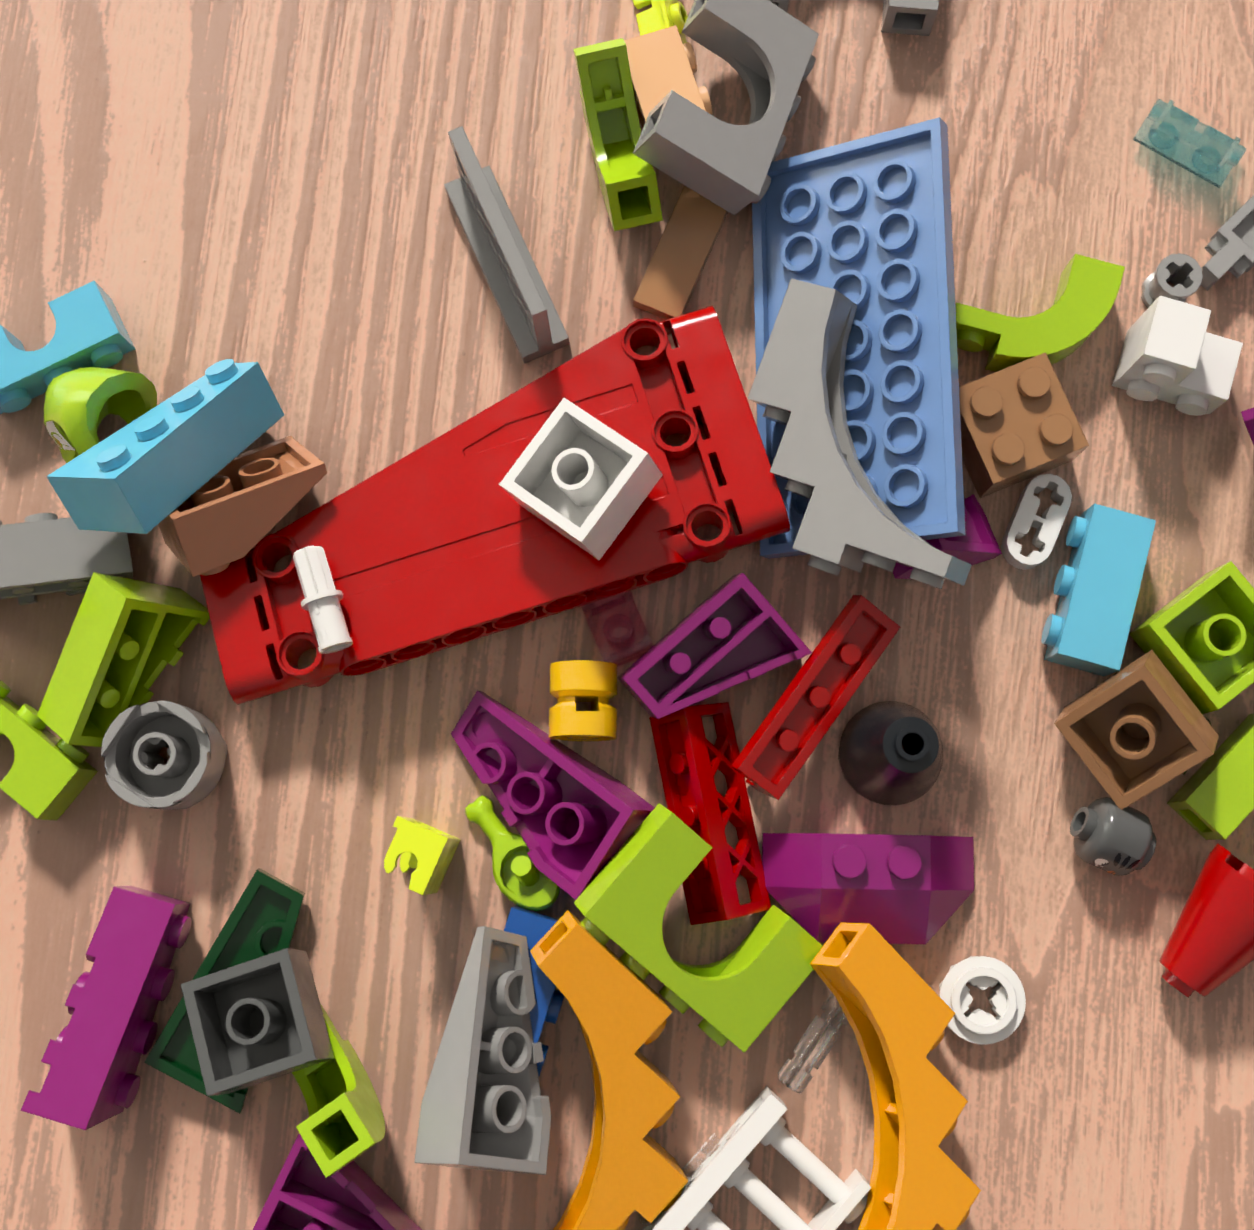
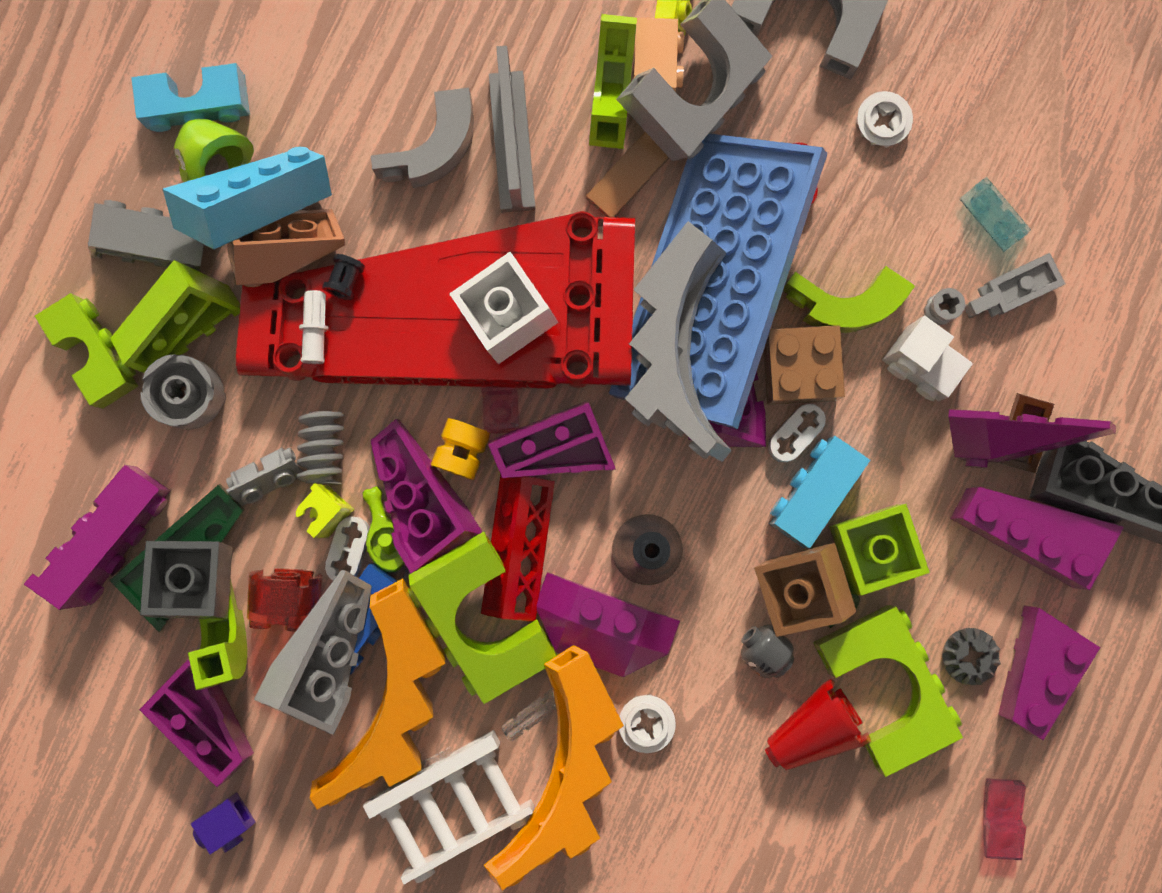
camera: 15 degrees right, 5 degrees up
red fence [731,595,901,800] -> none
none -> light grey hinge [226,447,304,506]
none -> clear red brick [247,568,323,632]
none -> light grey piece [296,411,344,485]
none -> black bush [322,254,365,300]
none -> white beam [325,517,370,581]
none -> light grey arch [371,87,474,188]
none -> white gear [856,91,913,148]

